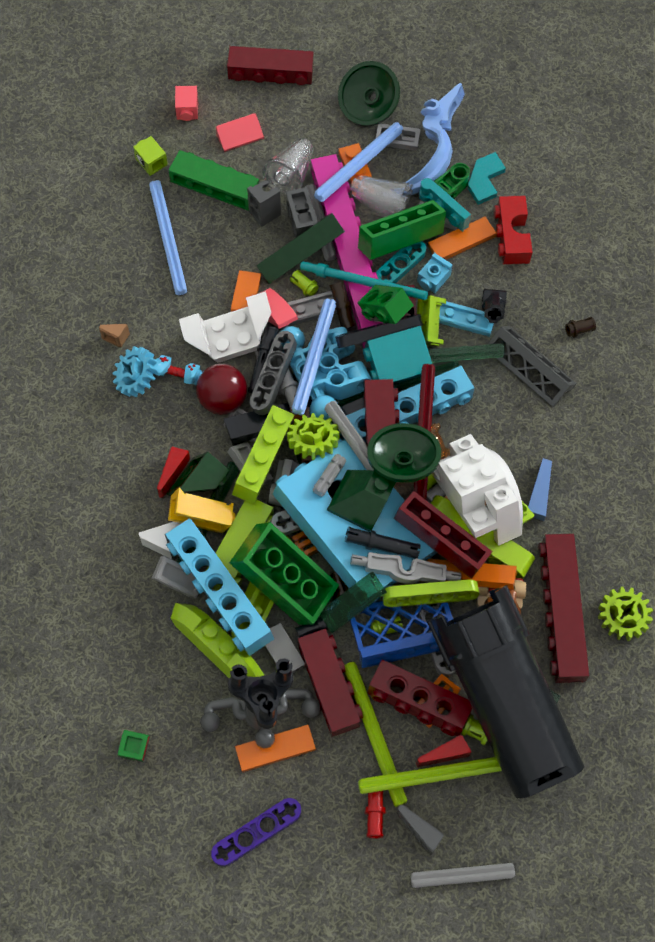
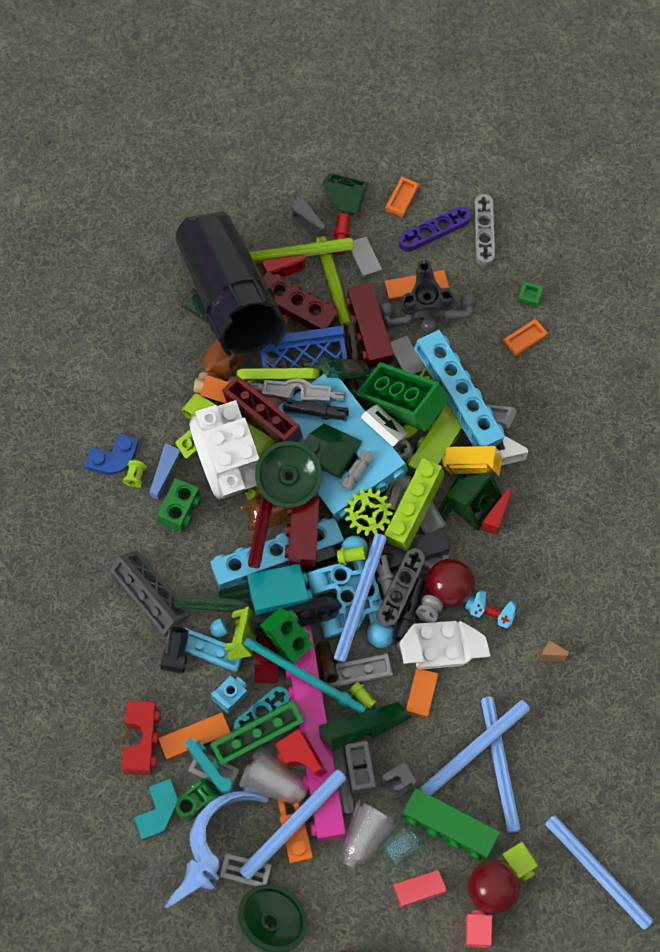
camera: 175 degrees left, 0 degrees up
medium azure gear [113,346,158,397] -> none
lime brick [171,603,265,678] -> none
coral slope [261,288,298,329] -> none
light grey axle [325,401,373,470] -> none
light grey axle [411,863,515,888] -> none
dark red brick [538,534,589,683] -> none
dark brown pin [565,317,596,338] -> none
lime gear [598,587,653,641] -> none
none -> blue plate [85,433,140,475]
none -> lime bush [123,460,147,488]
none -> green brick [157,478,202,532]
none -> medium azure hinge [210,618,228,637]
none -> red arch [275,729,327,777]
none -> dark green slope [322,173,369,215]
none -> lime pin [337,546,366,565]
none -> dark brown pin [343,322,361,365]
none -> light grey tile [349,237,382,279]
none -> white tile [361,404,408,446]
none -> clear light blue brick [381,828,419,867]
none -> orange tile [385,176,420,218]
none -> light grey wheel [416,595,443,623]
none -> light blue axle [420,700,530,796]
none -> dark red piece [468,860,521,914]
none -> light grey beam [474,194,495,267]
none -> orange tile [502,318,548,357]
none -> light blue axle [546,816,653,929]

